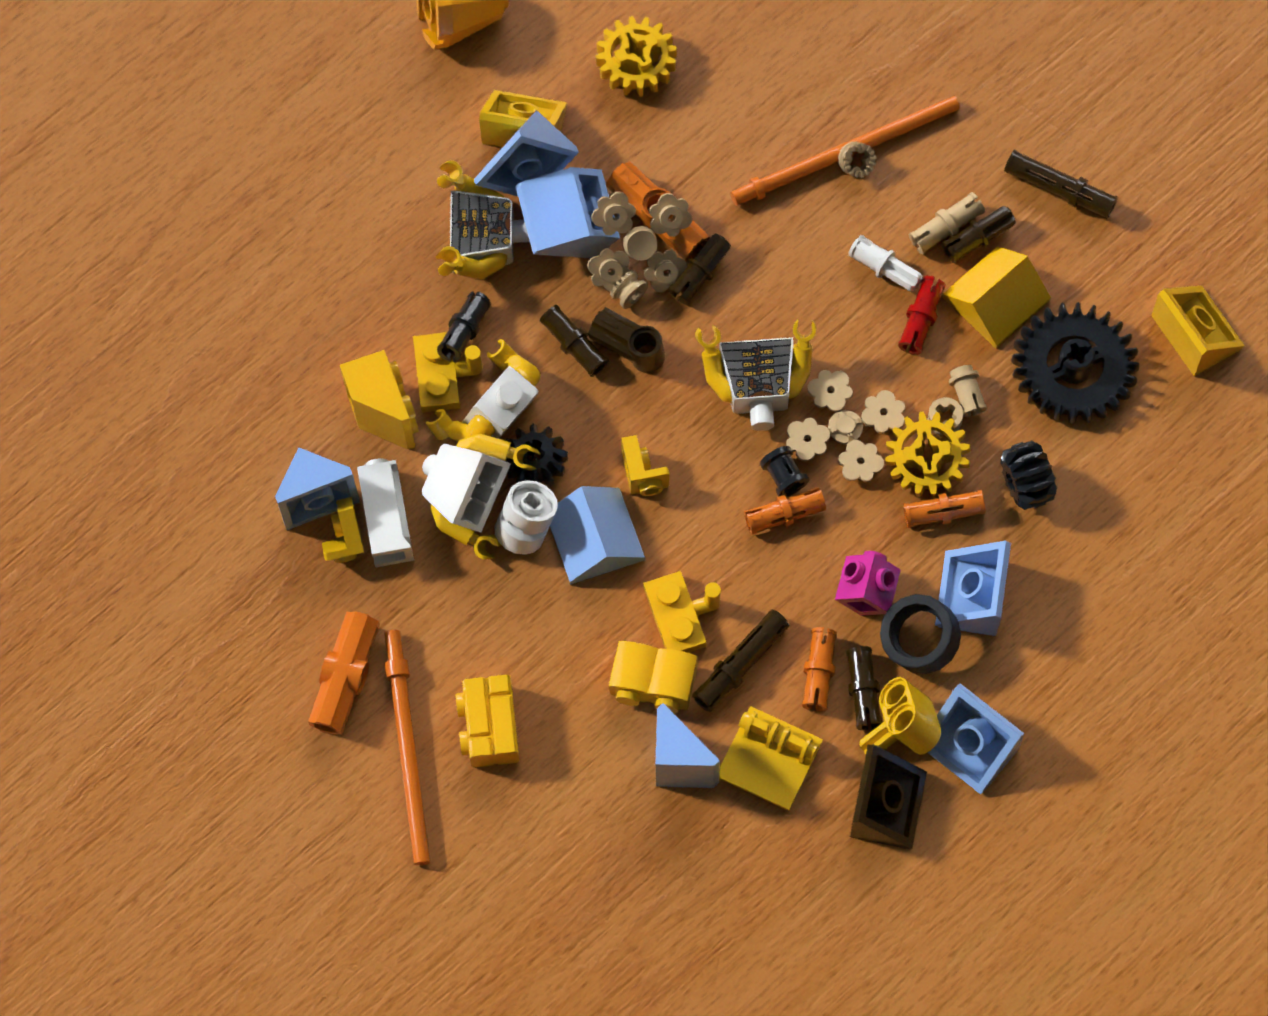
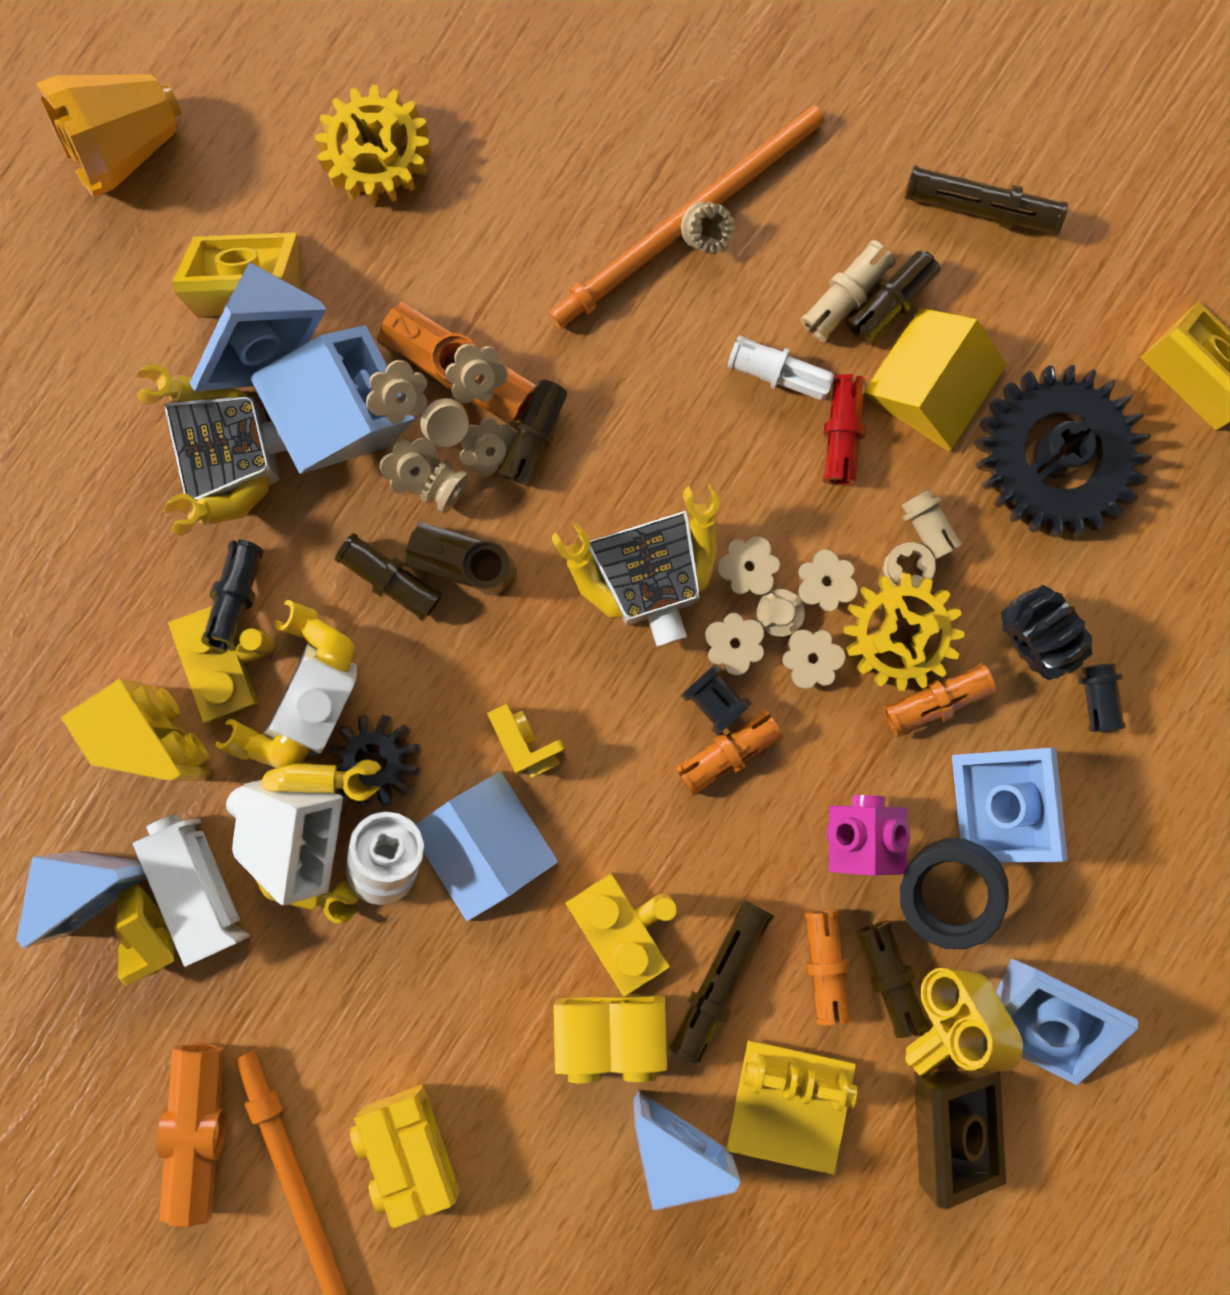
camera: 20 degrees left, 15 degrees up
none -> black pin [1078,663,1126,732]

